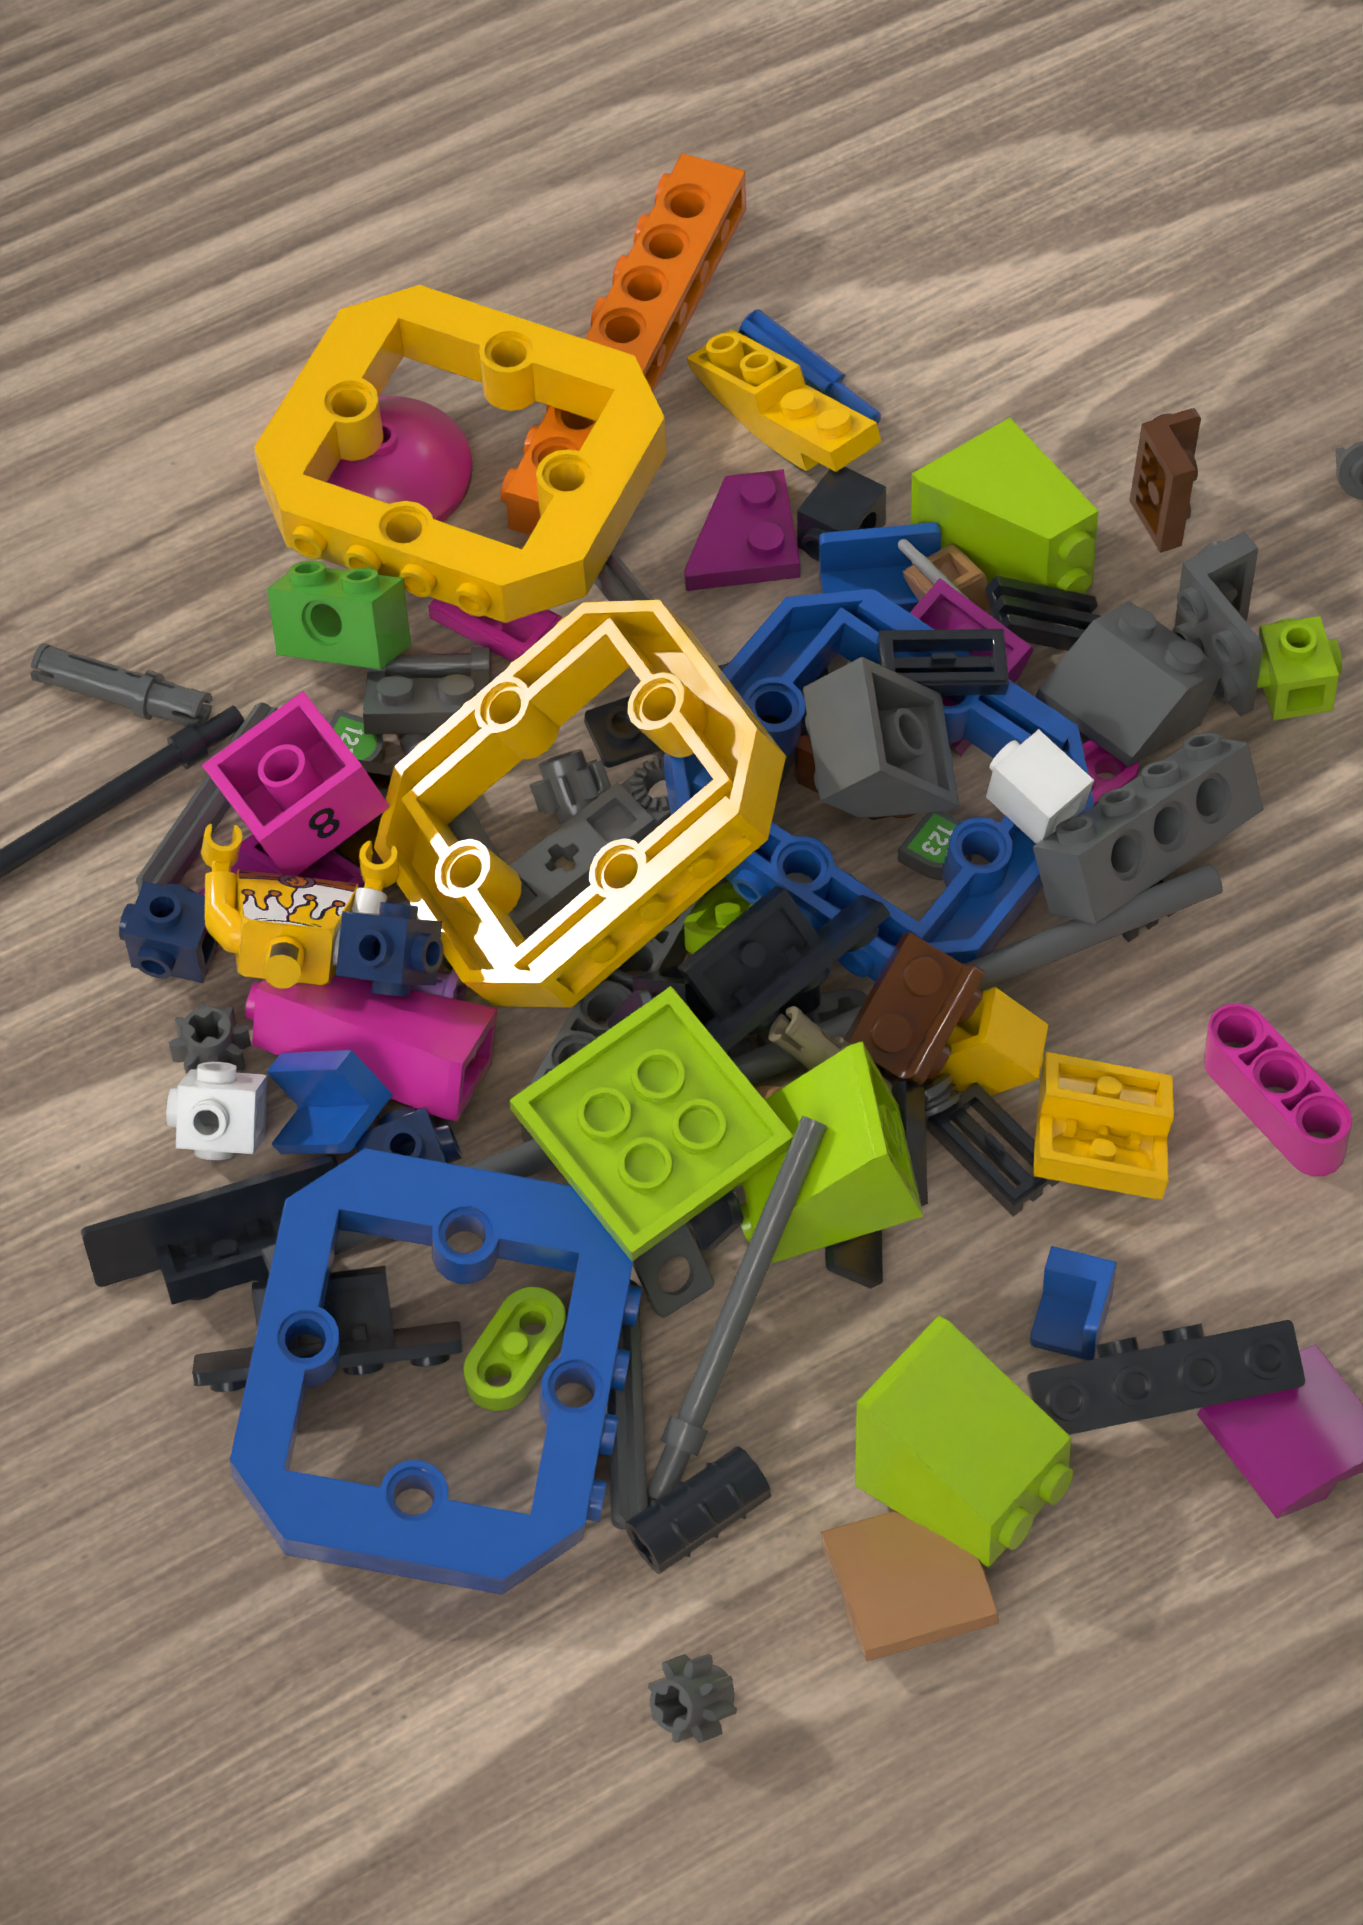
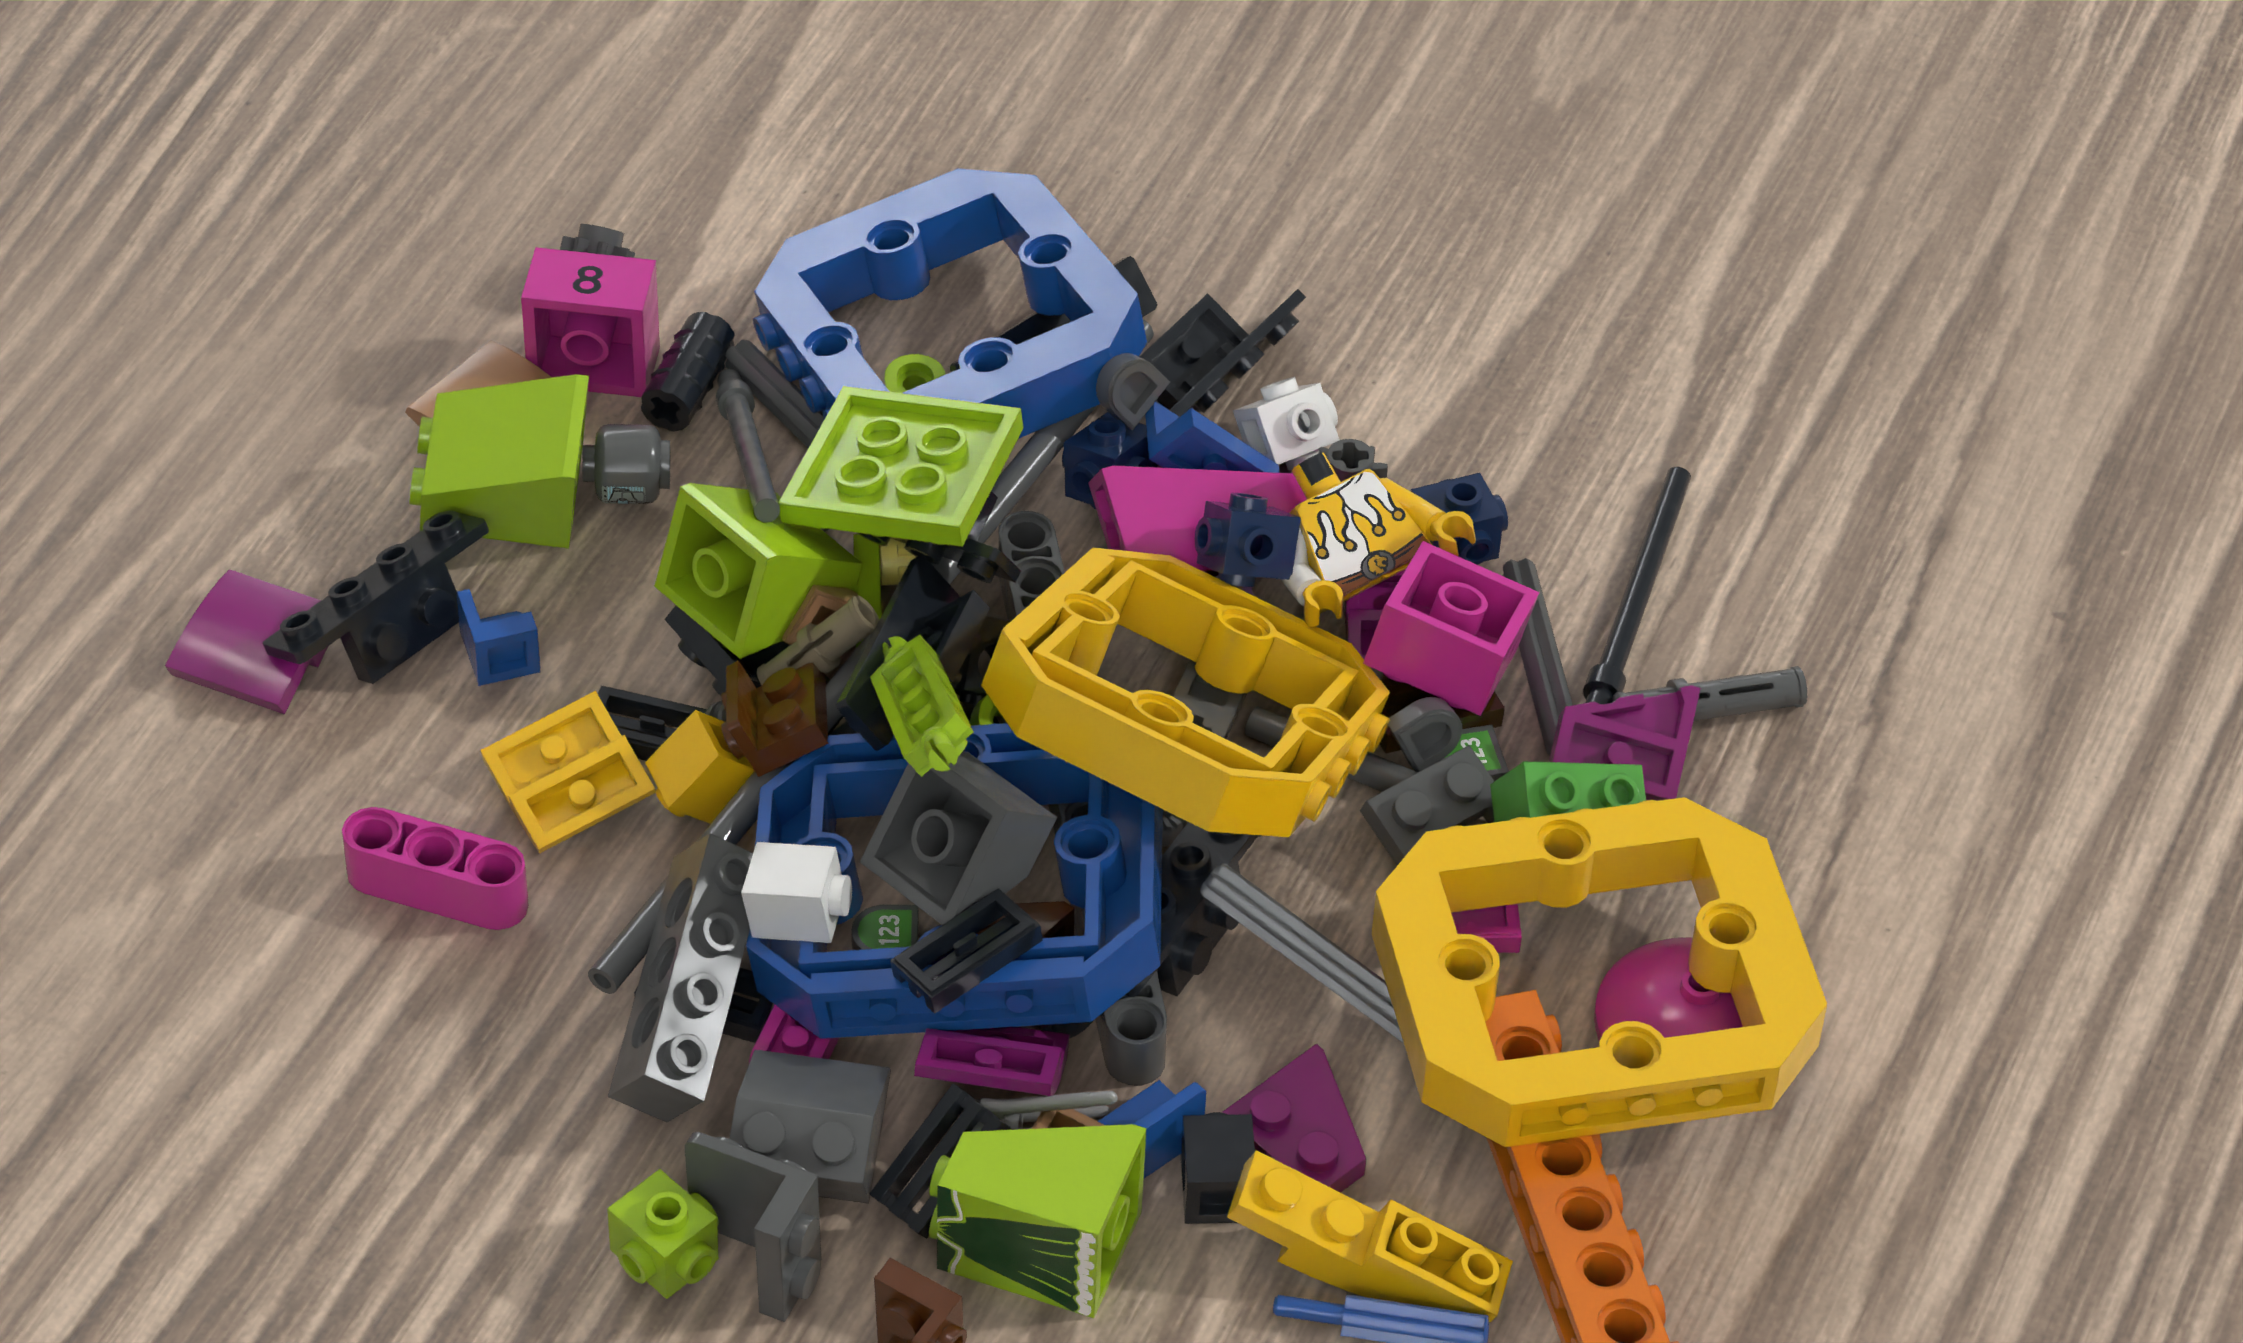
camera: 140 degrees right, 10 degrees down
none -> dark pink brick [521,247,660,397]
none -> dark grey head [582,424,671,504]
none -> lime plate [870,635,973,777]
none -> dark grey tile [1096,353,1170,430]
none -> dark grey tile [1387,697,1462,772]
none -> magenta wing [1549,685,1701,801]

